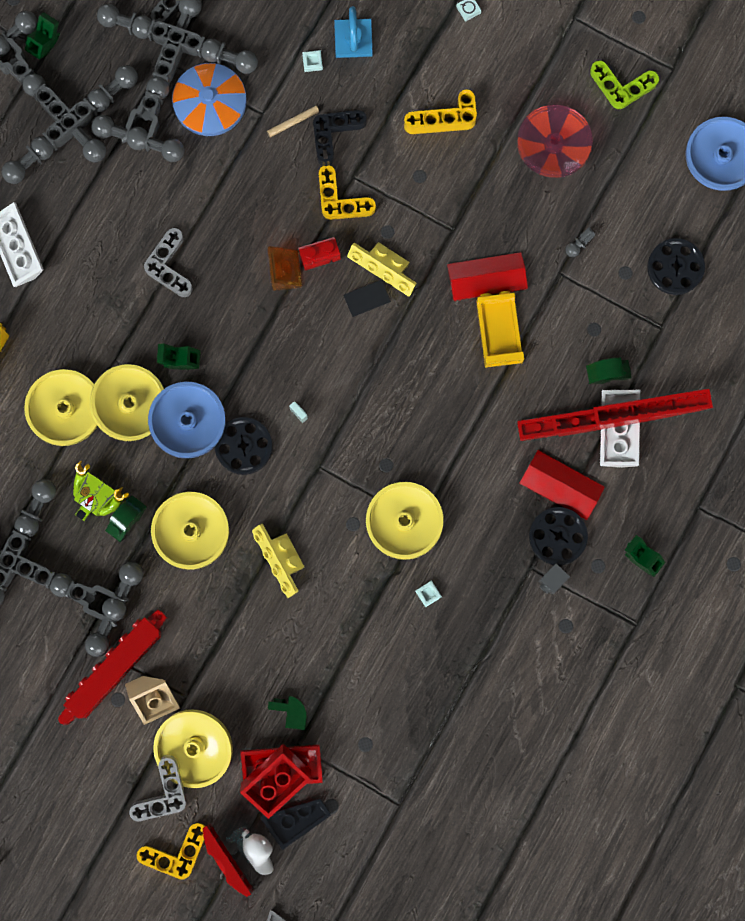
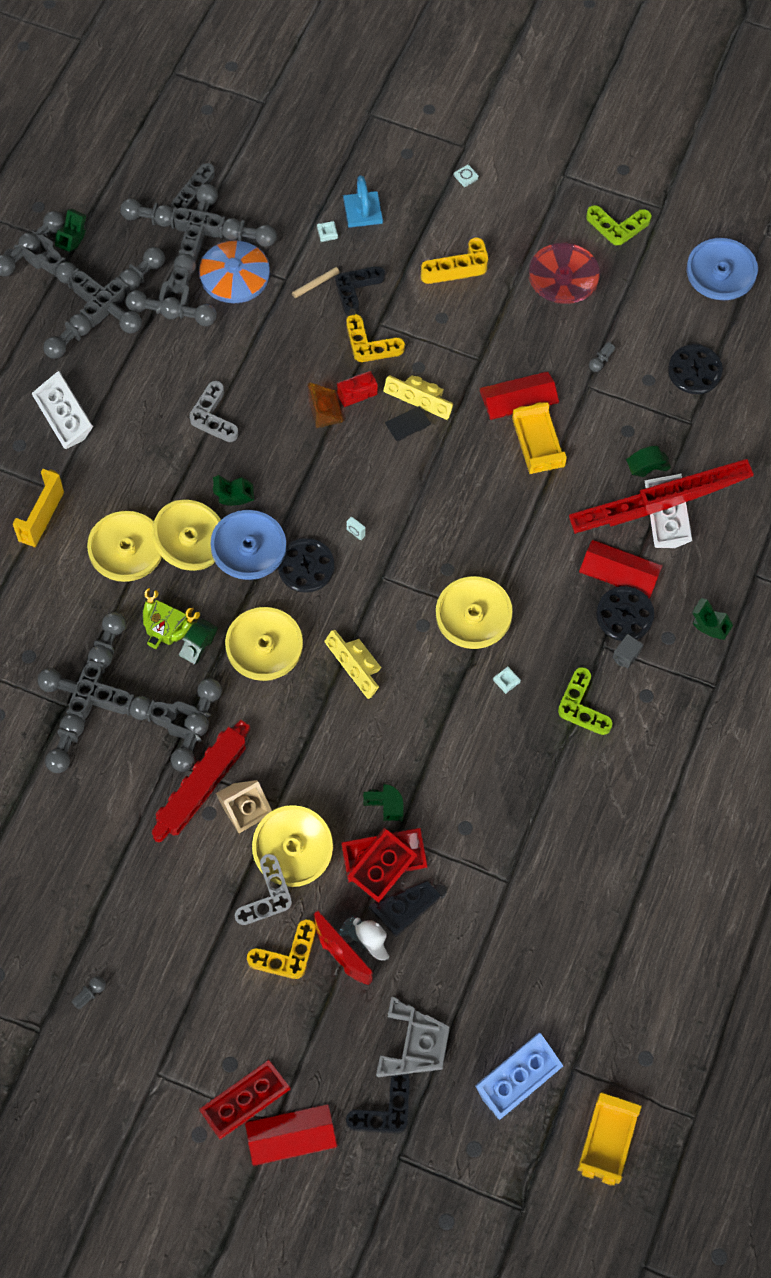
camera: 10 degrees left, 15 degrees down
none -> lime beam [558,667,612,735]

